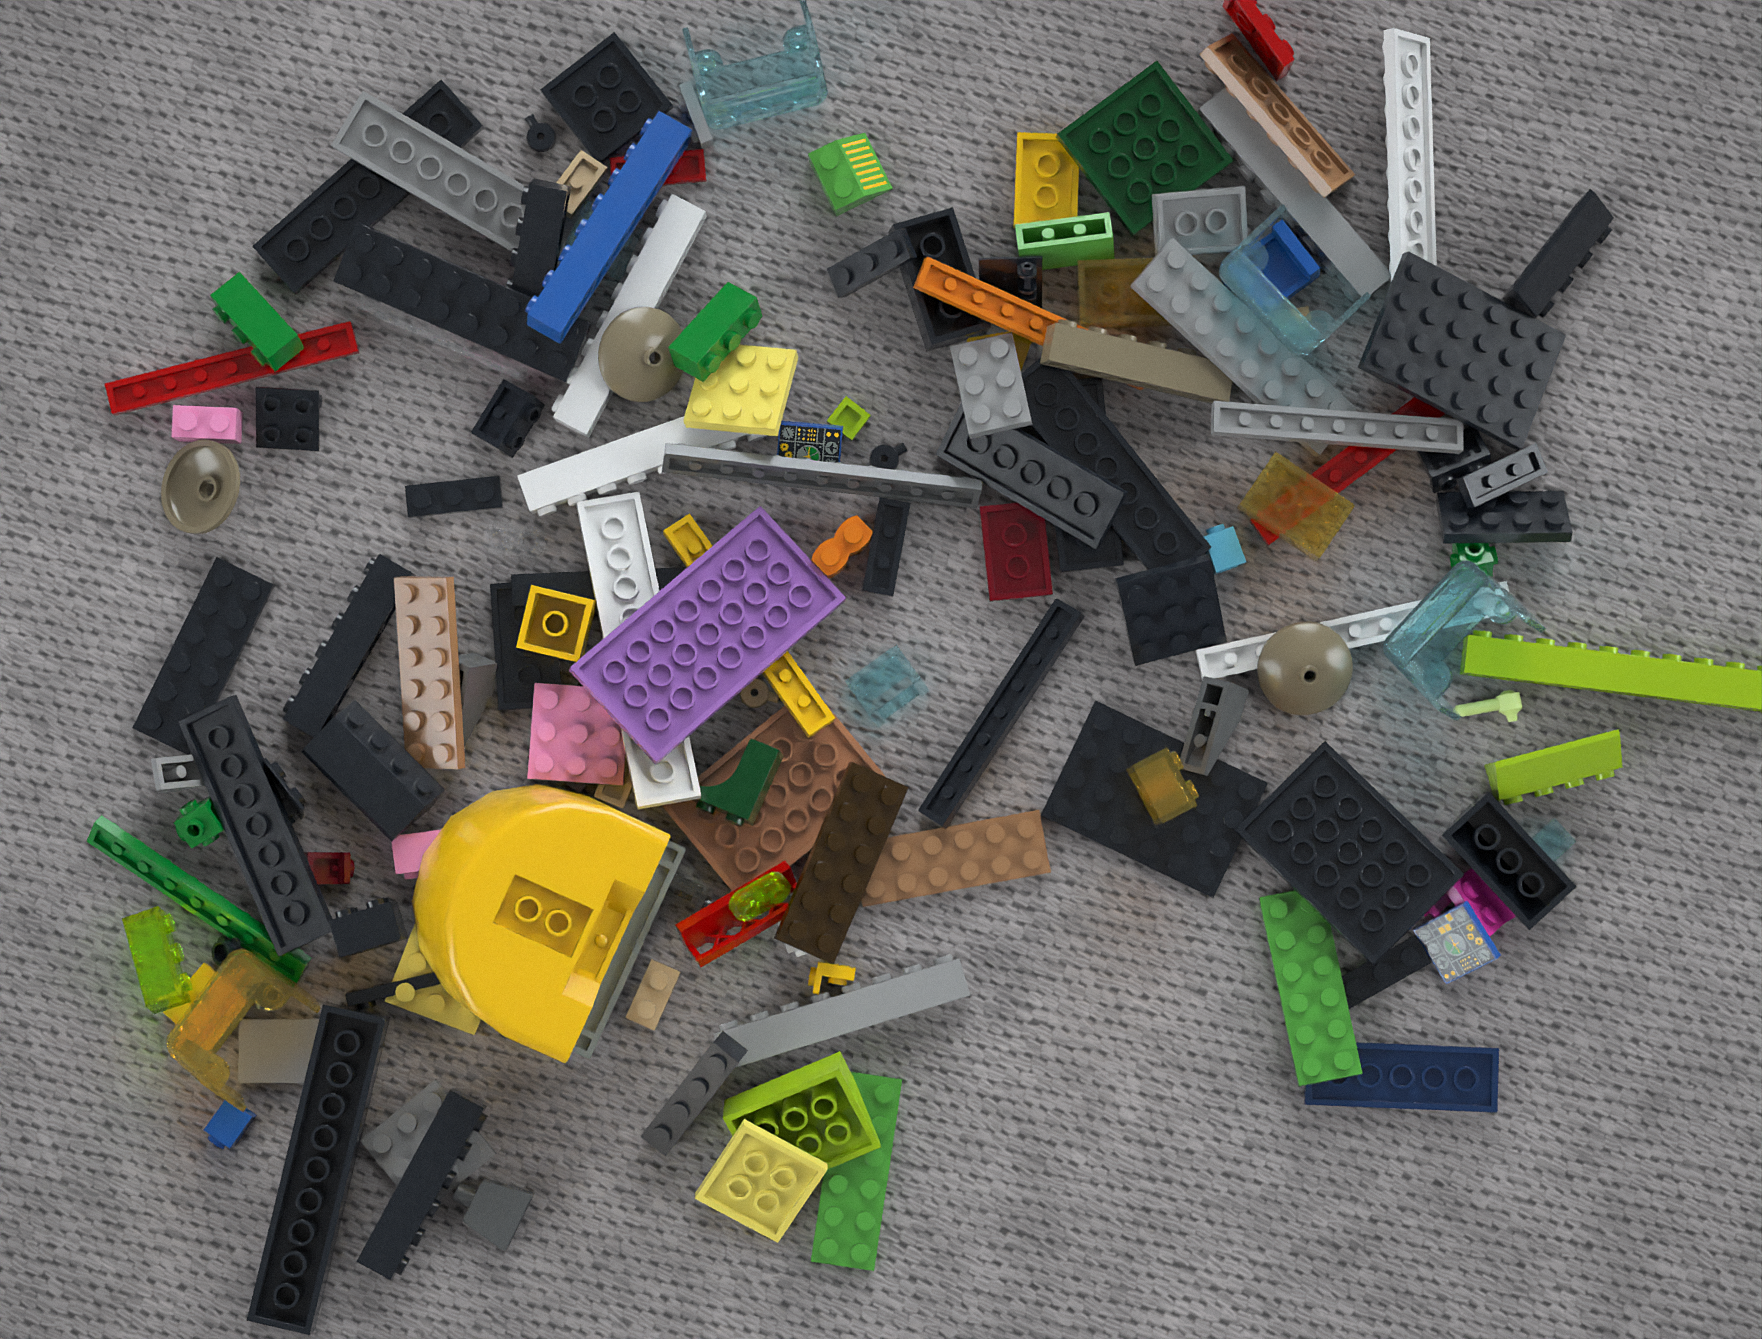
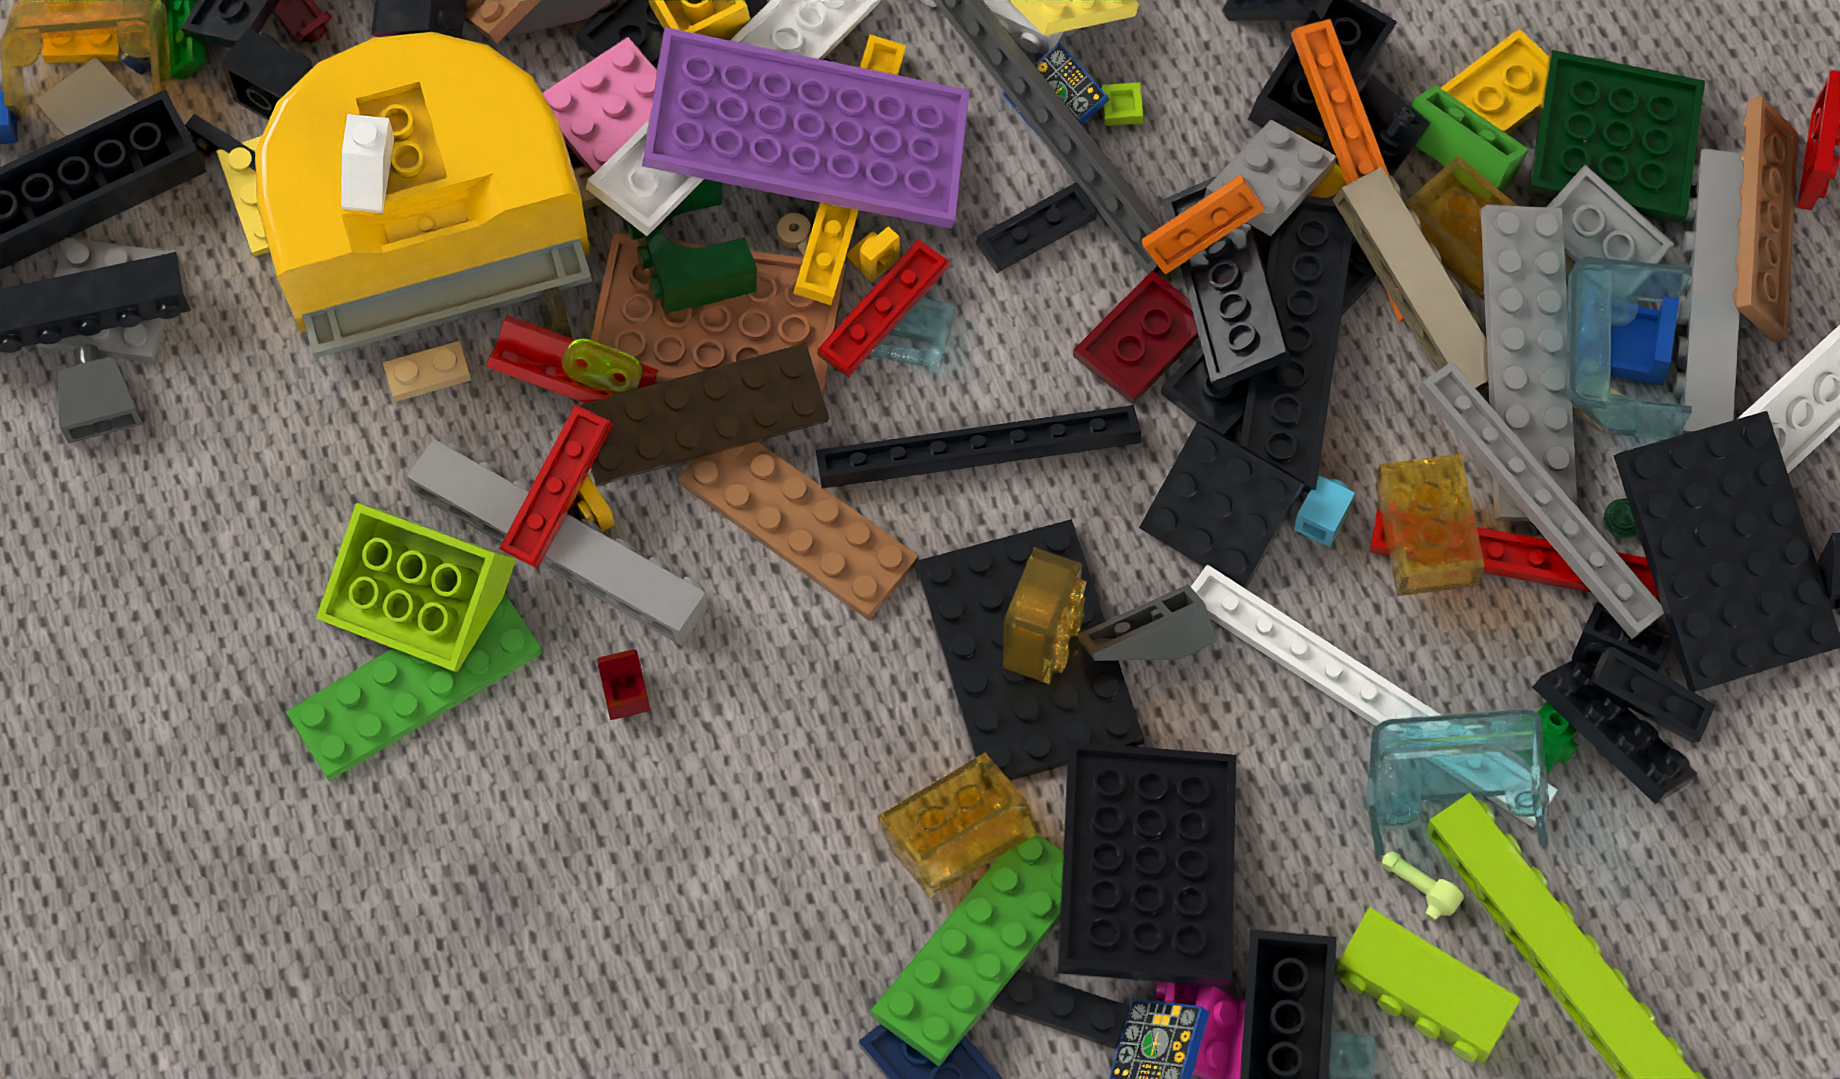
camera: 50 degrees right, 20 degrees down
black brick [640,1031,748,1157] -> none
light yellow plate [695,1119,828,1243] -> none
orange brick [811,515,873,579] -> none
black piece [869,443,908,470] -> none
dark tan dish [1257,622,1353,715] -> none
none -> white slope [341,114,394,213]
none -> red tile [499,404,614,569]
none -> dark red bracket [597,649,651,720]
none -> red tile [817,239,949,378]
none -> yellow bracket [846,226,900,283]
none -> clear yellow brick [877,753,1038,898]
none -> orange plate [1141,175,1265,274]
none -> clear green plate [1603,498,1638,538]

